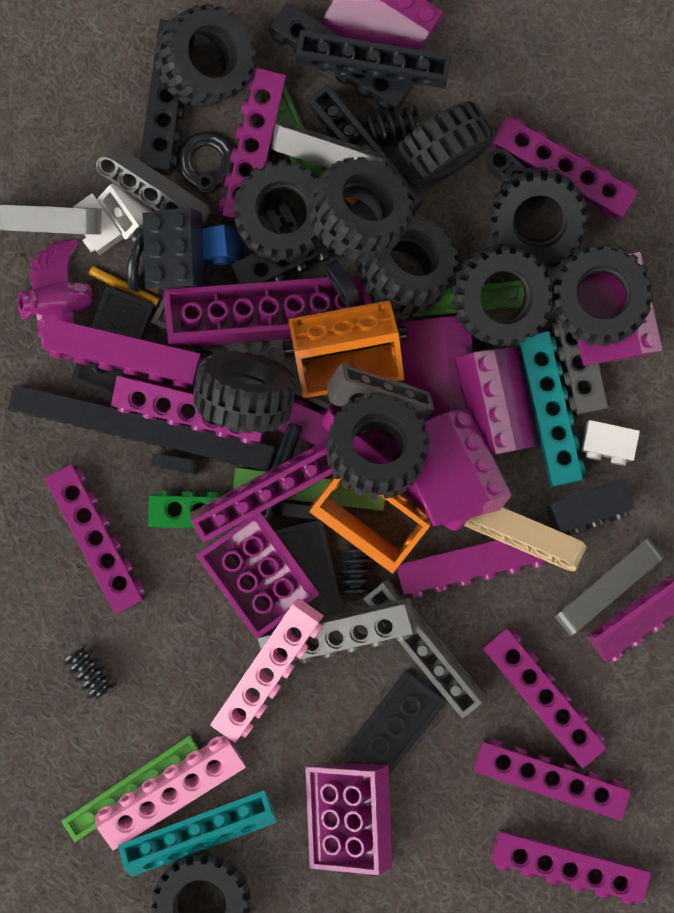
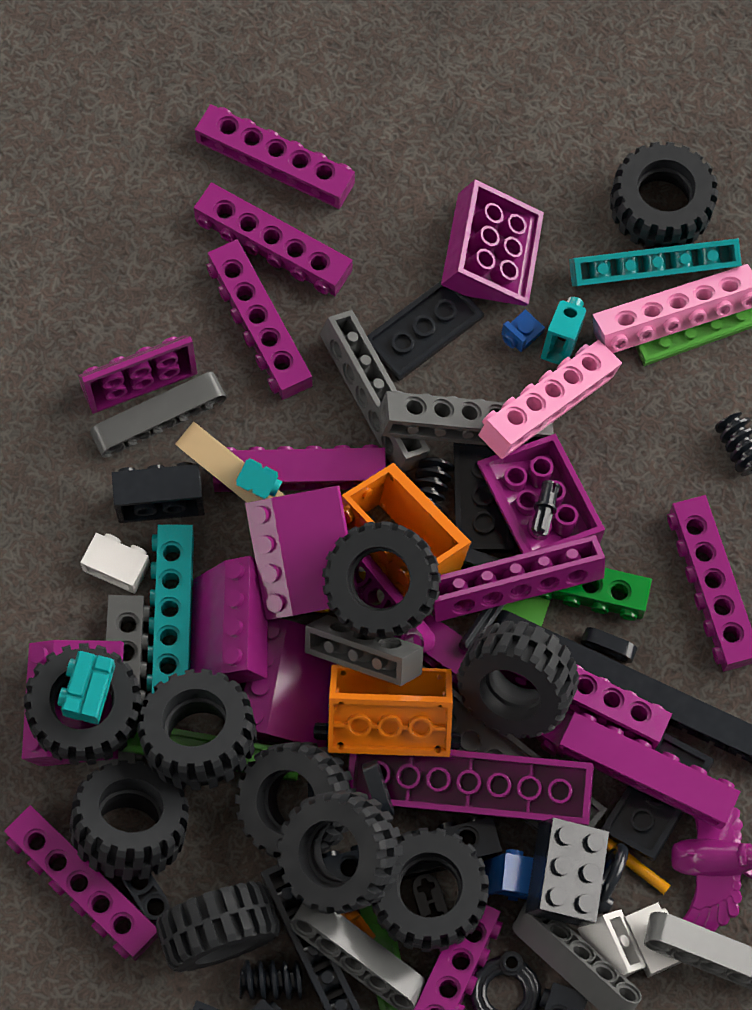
camera: 170 degrees left, 15 degrees down
none -> teal brick [57,651,115,725]
none -> teal brick [236,458,282,499]
none -> blue bracket [501,309,545,352]
none -> black axle [531,480,560,537]
none -> teal torso [541,297,587,365]

